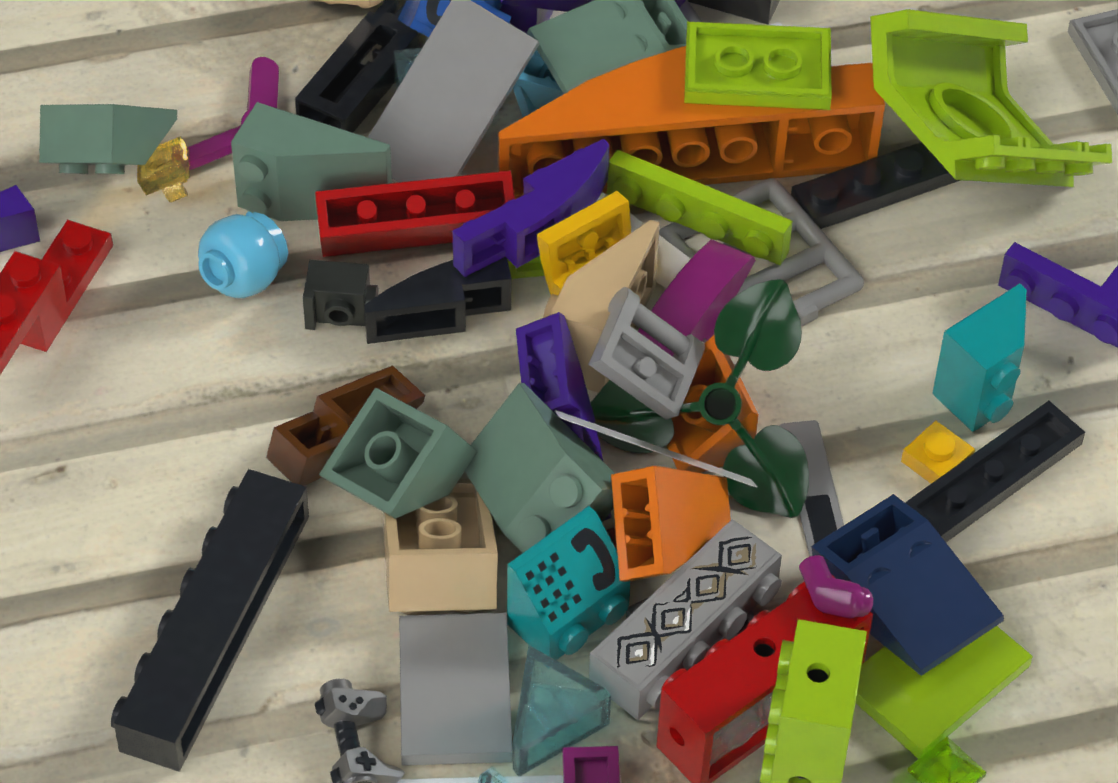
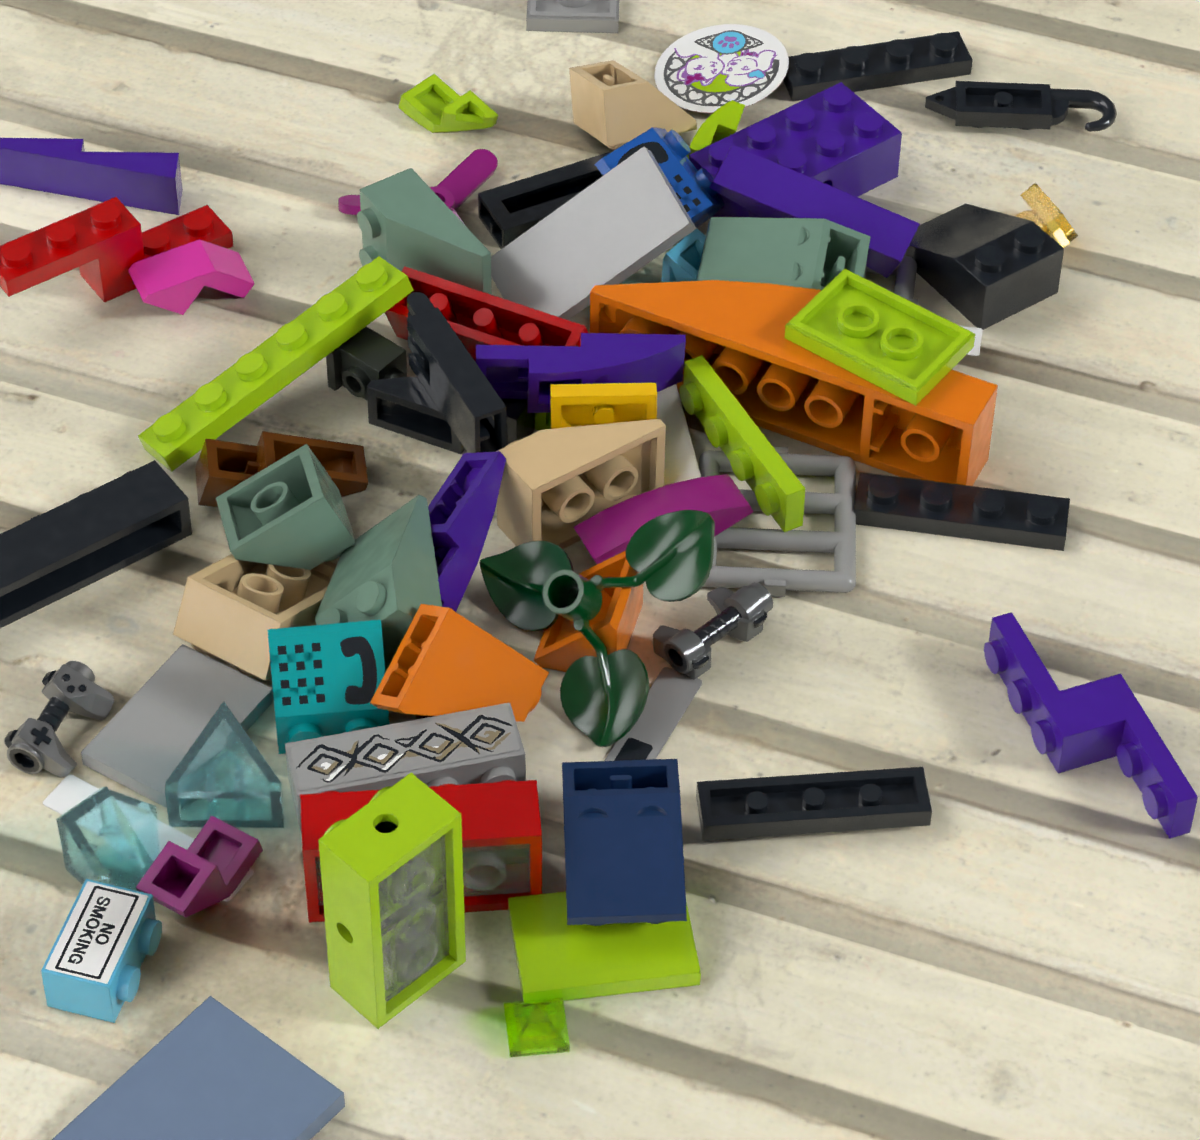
camera: 35 degrees right, 5 degrees down
sand green slope [39,104,177,174] -> none
clear yellow tile [137,136,190,203] -> none
medium azure piece [198,211,288,298] -> none
white sticker [555,410,757,487] -> none
light grey plate [588,287,705,420] -> none
magenta arm [799,555,873,618] -> none
lime panel [870,9,1112,187] -> none
yellow plate [901,420,975,483] -> none
teal slope [932,283,1027,432] -> none
none -> dark pink slope [128,239,255,315]
none -> lime plate [138,256,414,472]
none -> lime slope [398,74,498,133]
none -> black hinge [407,292,507,453]
none -> dark grey piece [653,582,773,679]

